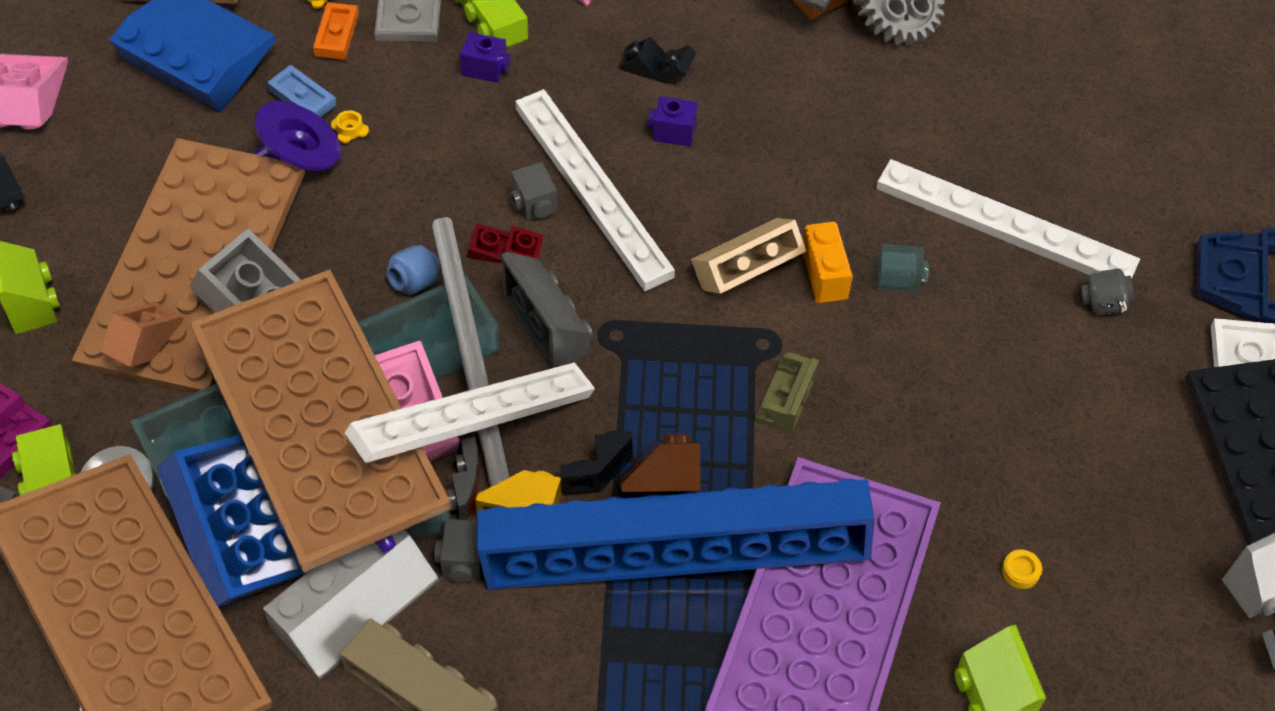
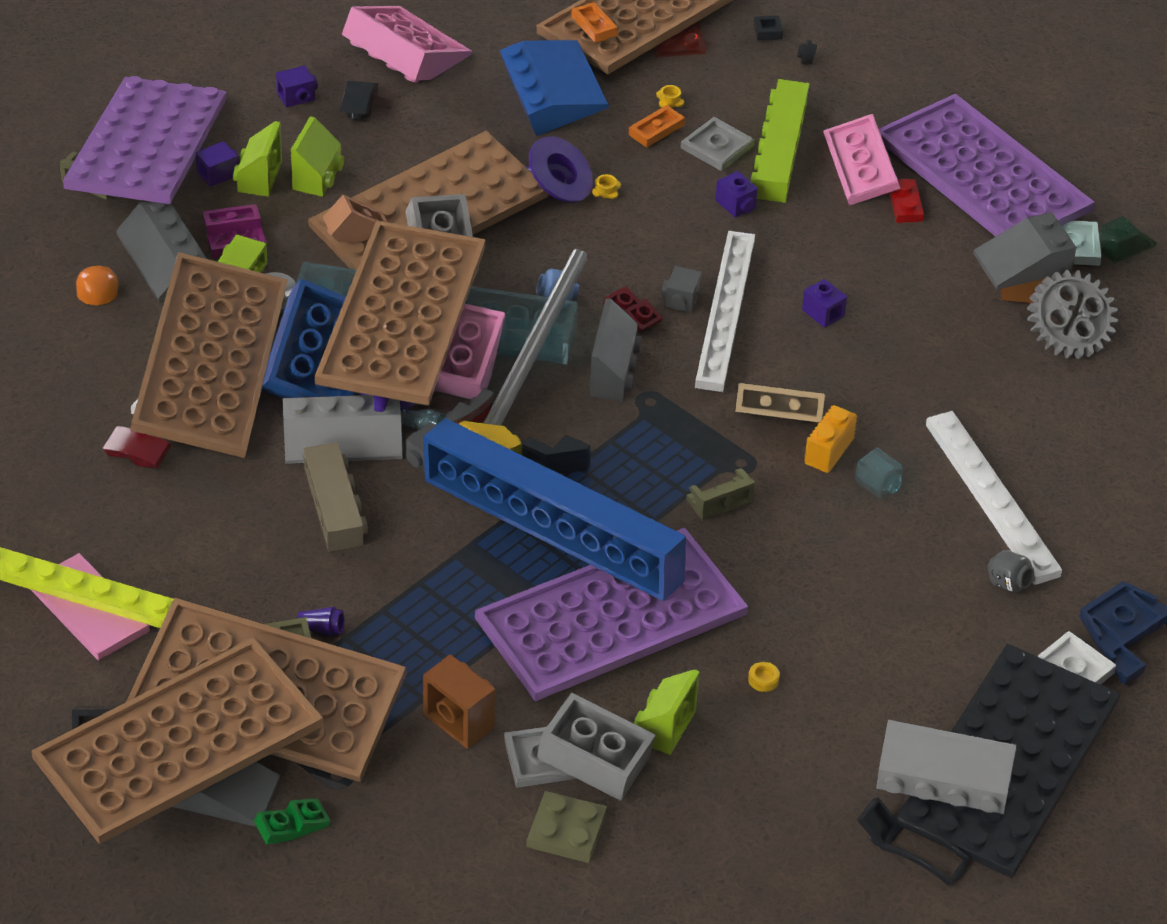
camera: 40 degrees right, 10 degrees down
medium blue plate [267,65,337,117] -> none
white plate [345,362,595,463] -> none
black slope [618,36,696,84] -> none
reddish brown slope [619,433,701,492] -> none

